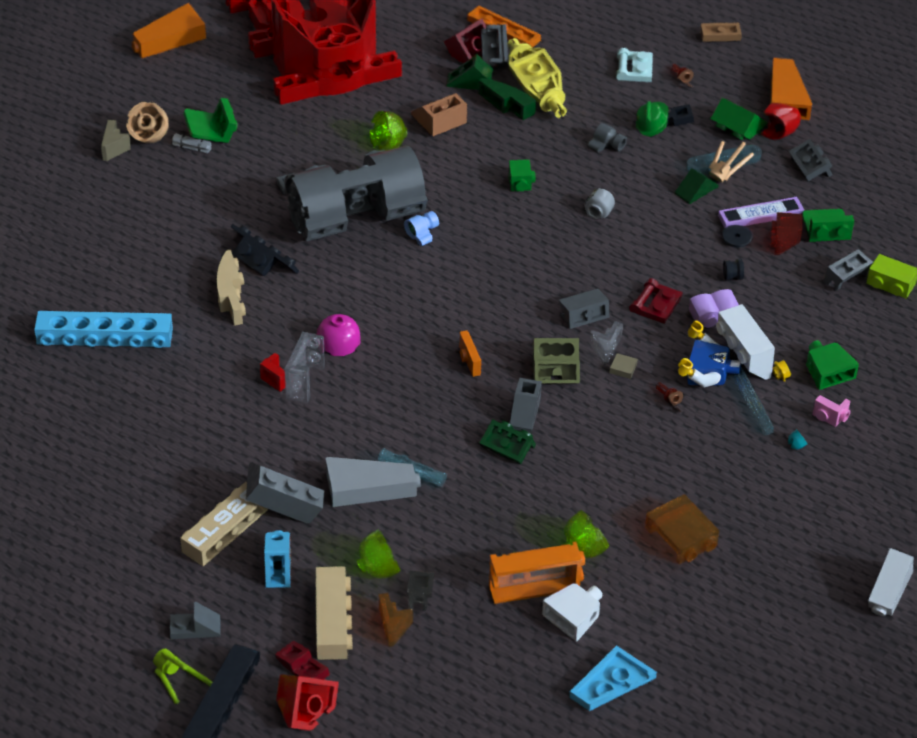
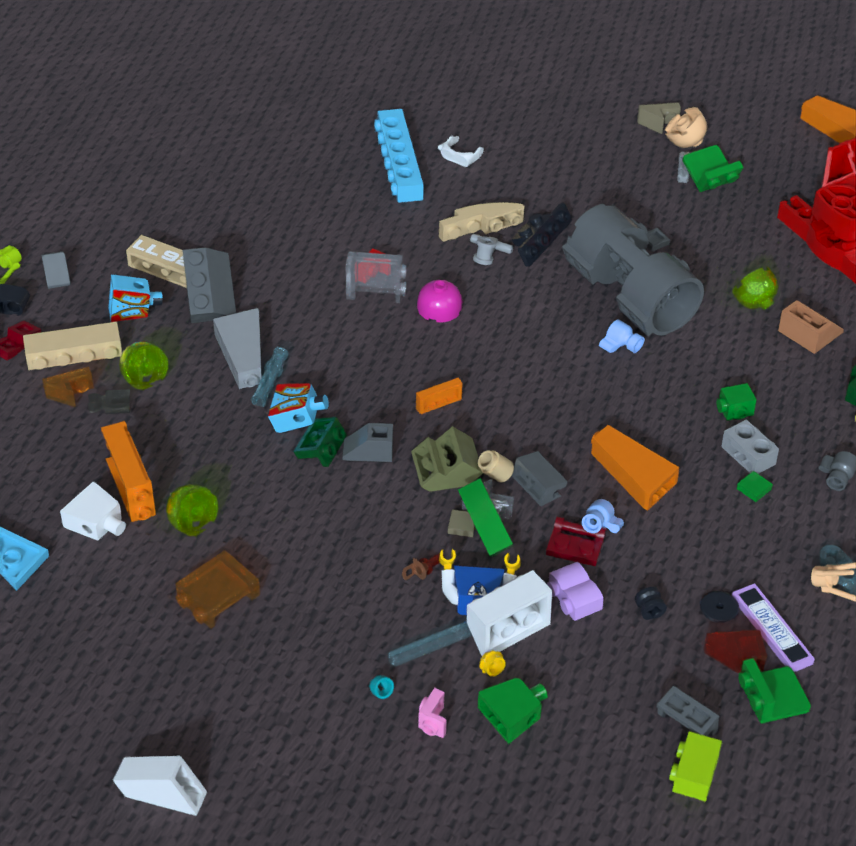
camera: 80 degrees right, 0 degrees up
light grey head [584,188,615,219] -> none
dark green slope [675,168,719,204] -> none
none -> medium azure torso [268,384,329,433]
none -> white helmet [438,136,484,167]
none -> green slope [458,478,514,557]
none -> light grey piece [470,234,513,265]
none -> tan brick [478,450,514,482]
none -> light blue piece [582,499,624,533]
none -> orange slope [591,425,680,511]
none -> light grey brick [721,419,779,474]
none -> green tile [737,471,773,502]

